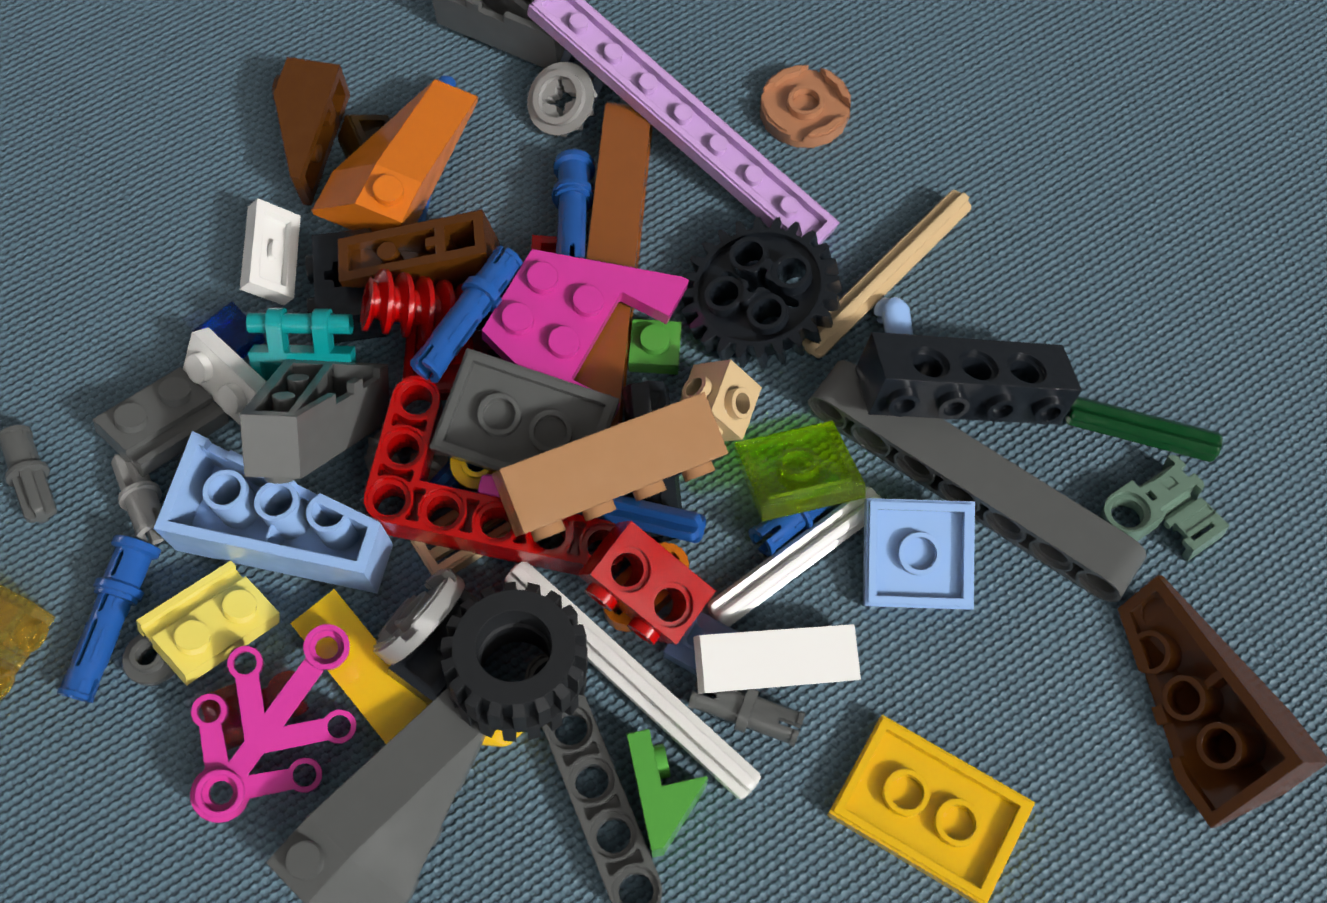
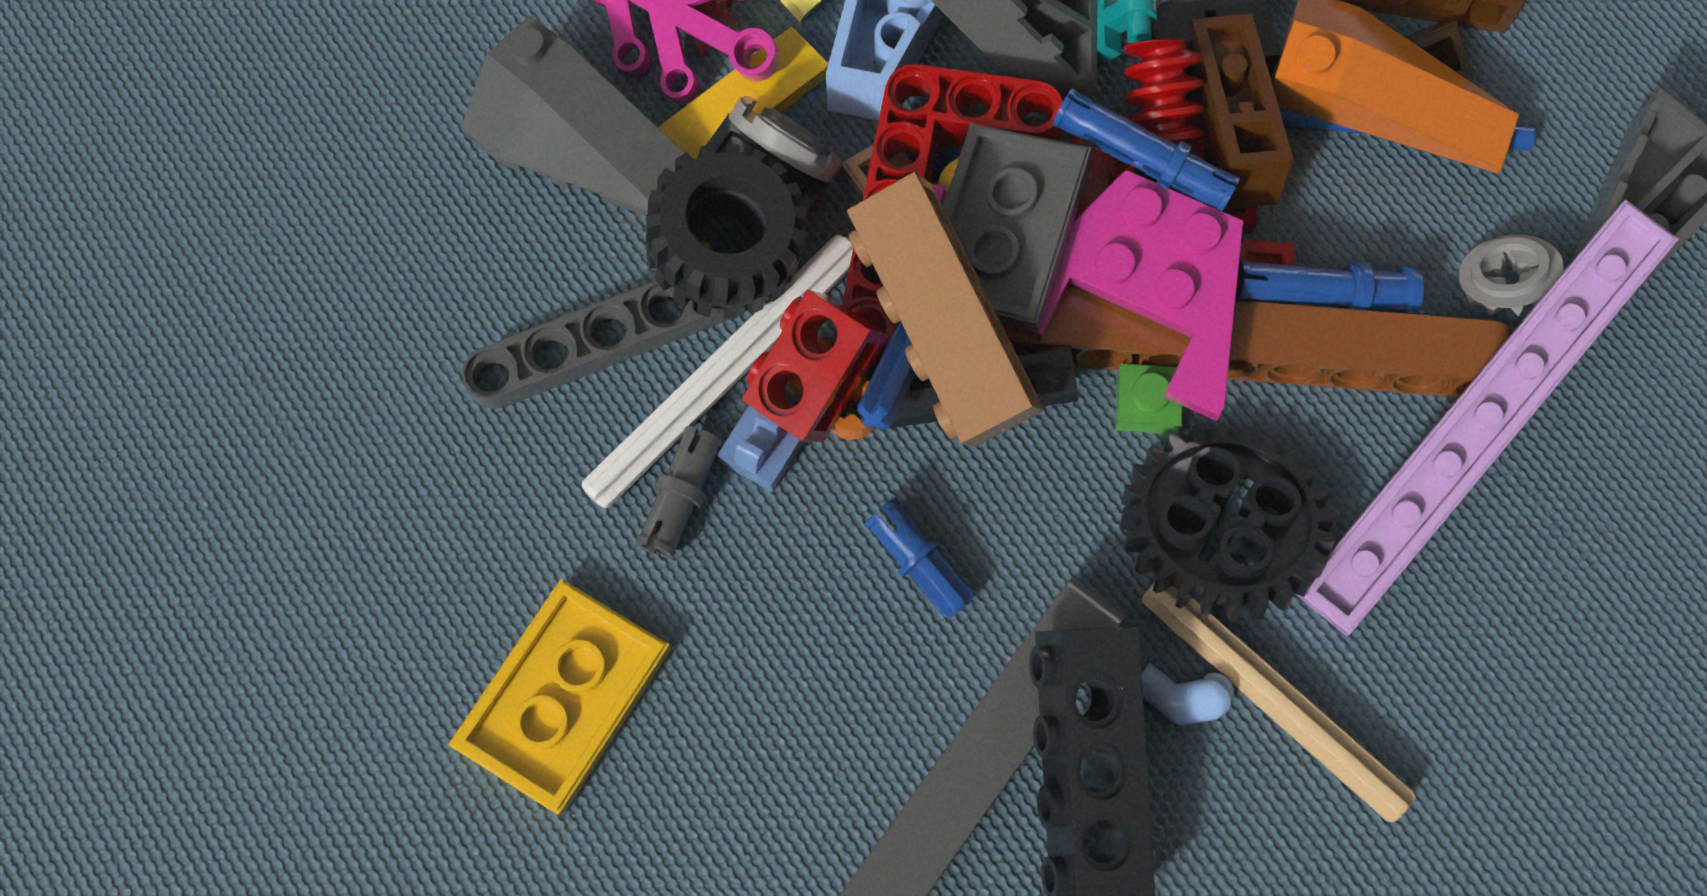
camera: 90 degrees right, 5 degrees up
bright green slope [627,729,708,858] -> none
tan brick [680,359,762,441] -> none
white tile [693,624,861,694] -> none
white axle [707,487,881,627] -> none
clear neon green tile [734,421,866,522] -> none
nougat tile [760,65,851,148] -> none
light blue tile [863,498,975,610] -> none

